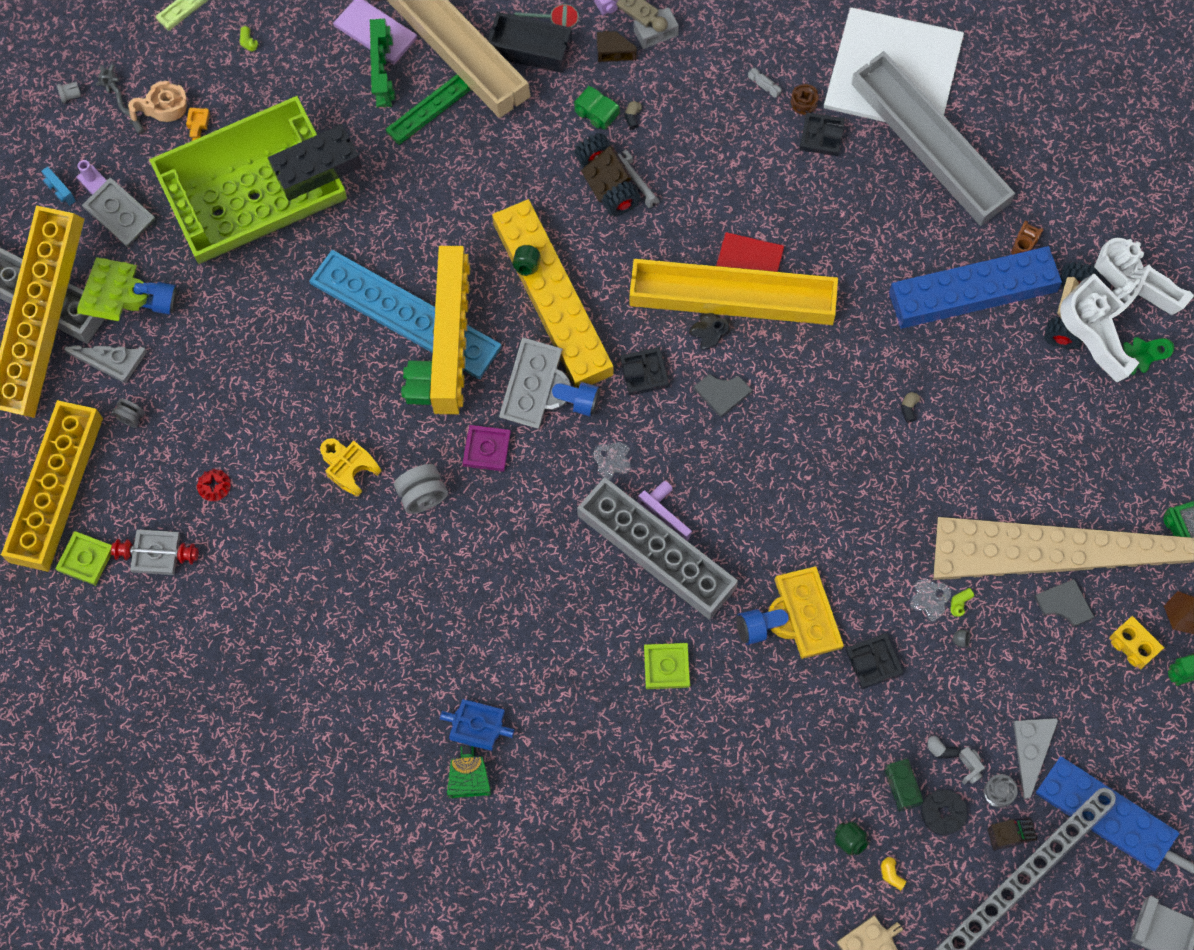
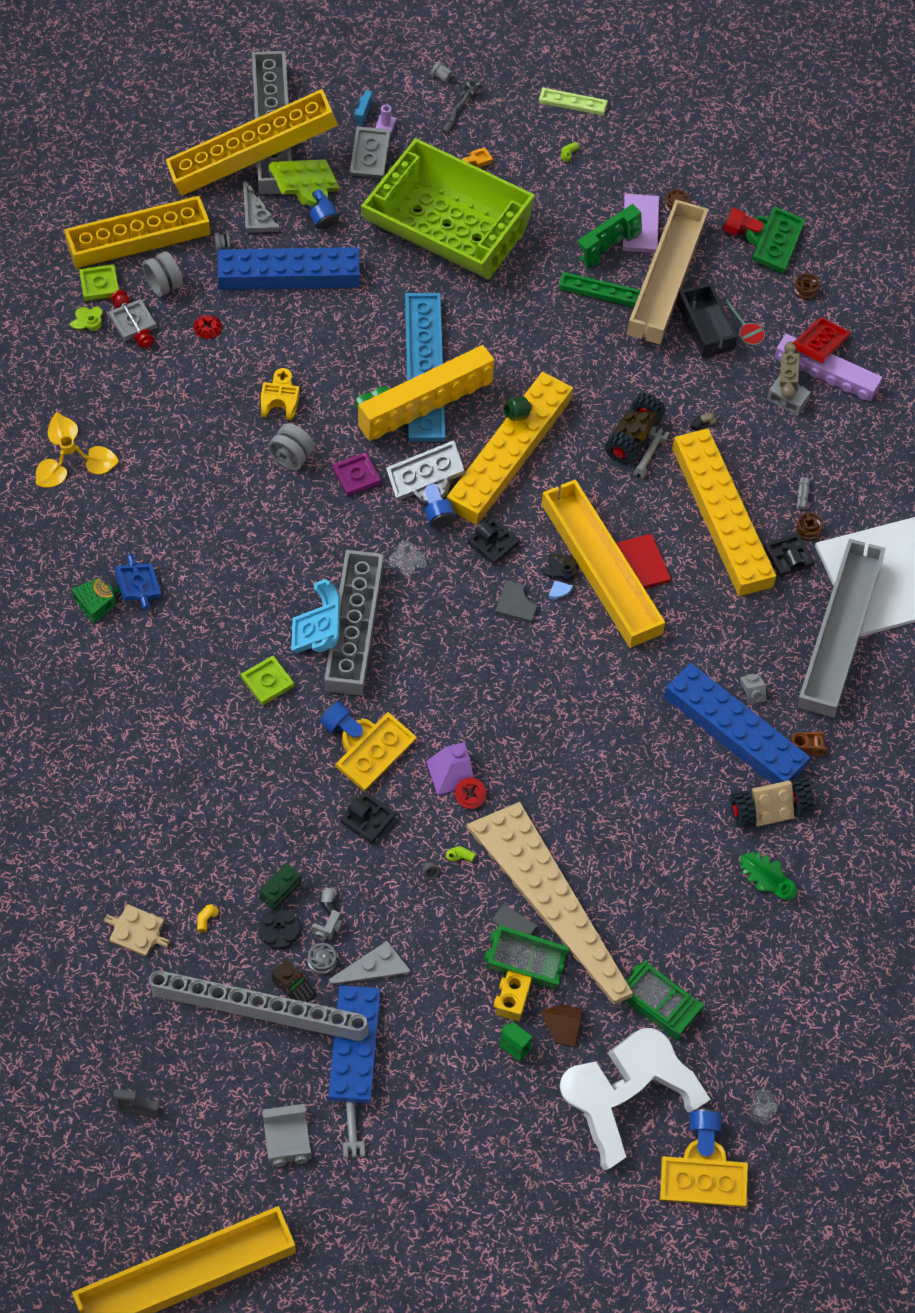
camera: 50 degrees right, 10 degrees down
light nougat piece [128,81,187,122] -> none
black piece [267,124,362,201] -> none
green brick [574,86,620,130] -> none
dark brown slope [597,31,637,62] -> none
lavender piece [637,481,692,541] -> none
dark green head [835,821,869,855] -> none
arm [901,392,920,423] -> none
clear plate [910,579,951,622] -> none
white animal [1060,238,1194,382] -> none
none -> yellow plant [36,412,118,488]
none -> lime plate [69,306,103,331]
none -> light grey wheel [142,251,183,297]
none -> blue brick [218,247,360,290]
none -> medium azure piece [291,579,340,653]
none -> medium lavender slope [426,742,474,796]
none -> red gear [454,777,486,809]
none -> door [483,925,569,990]
none -> light blue tile [549,581,573,600]
none -> yellow brick [672,428,776,596]
none -> light grey bracket [740,674,766,705]

